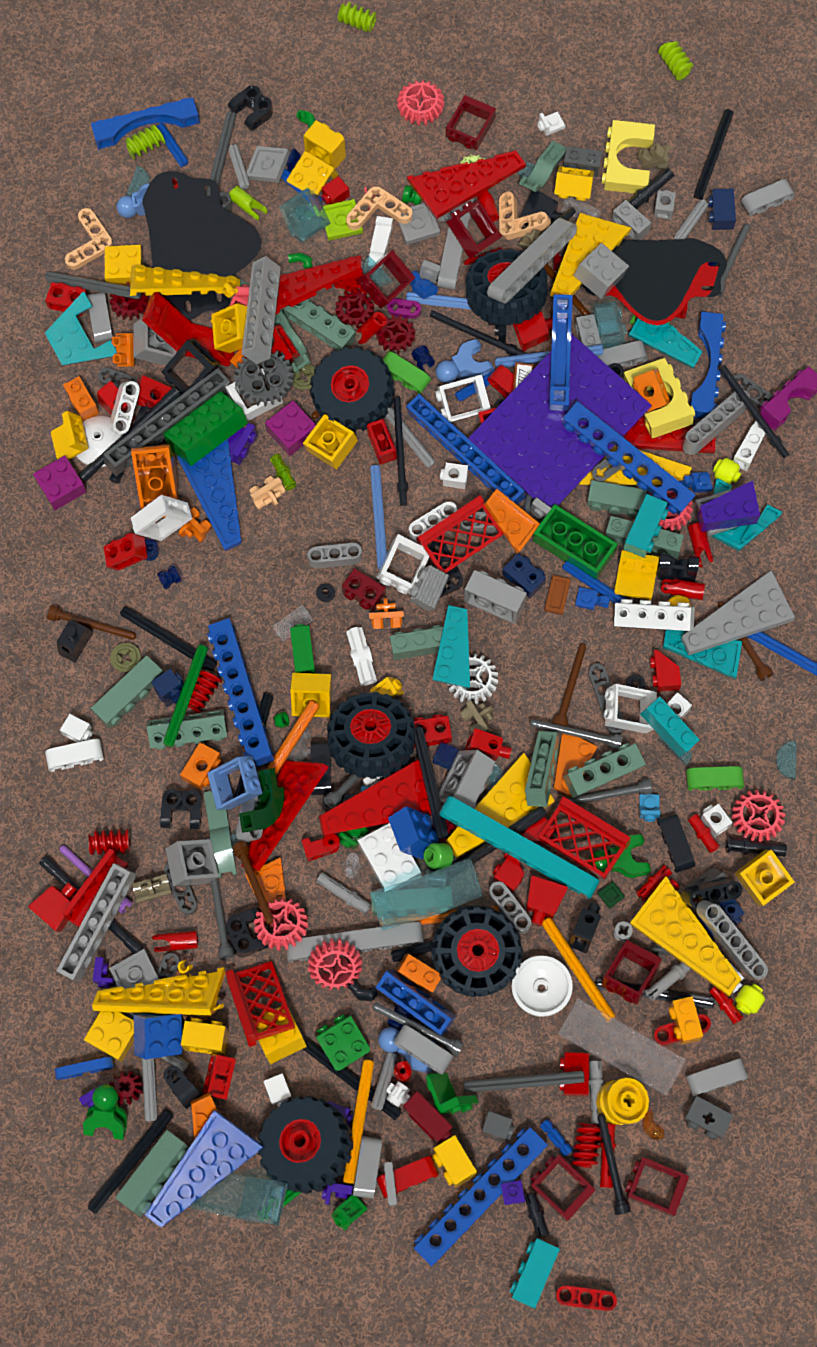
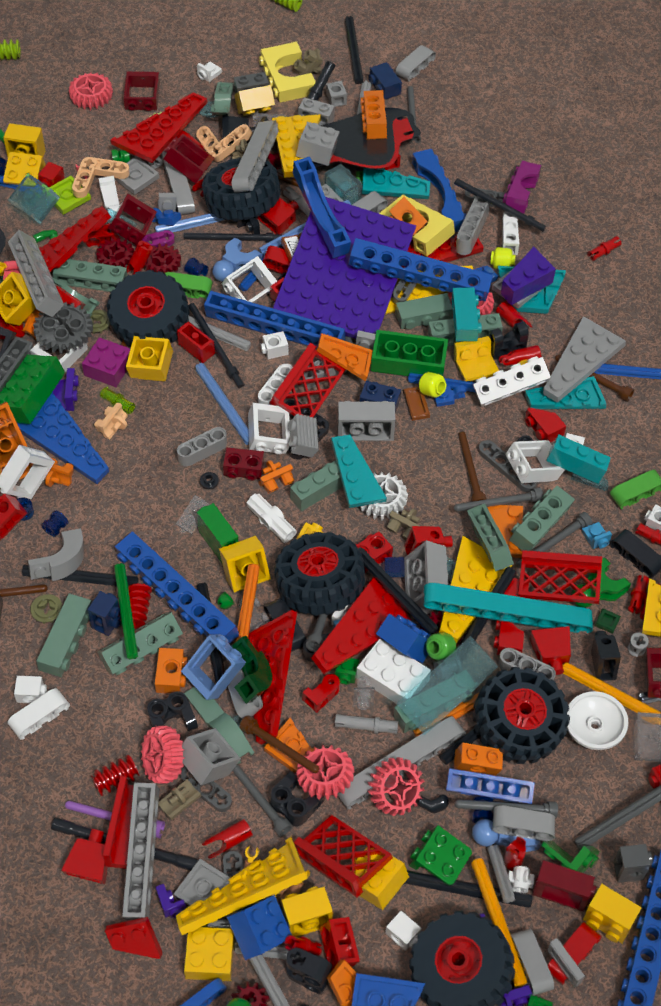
camera: 30 degrees left, 15 degrees down
none -> light grey arch [28,528,84,581]
none -> red wing [105,917,162,959]
none -> coral gear [140,726,185,784]
none -> red pin [284,935,322,956]
none -> orange brick [361,90,387,139]
none -> neon yellow head [419,372,446,398]

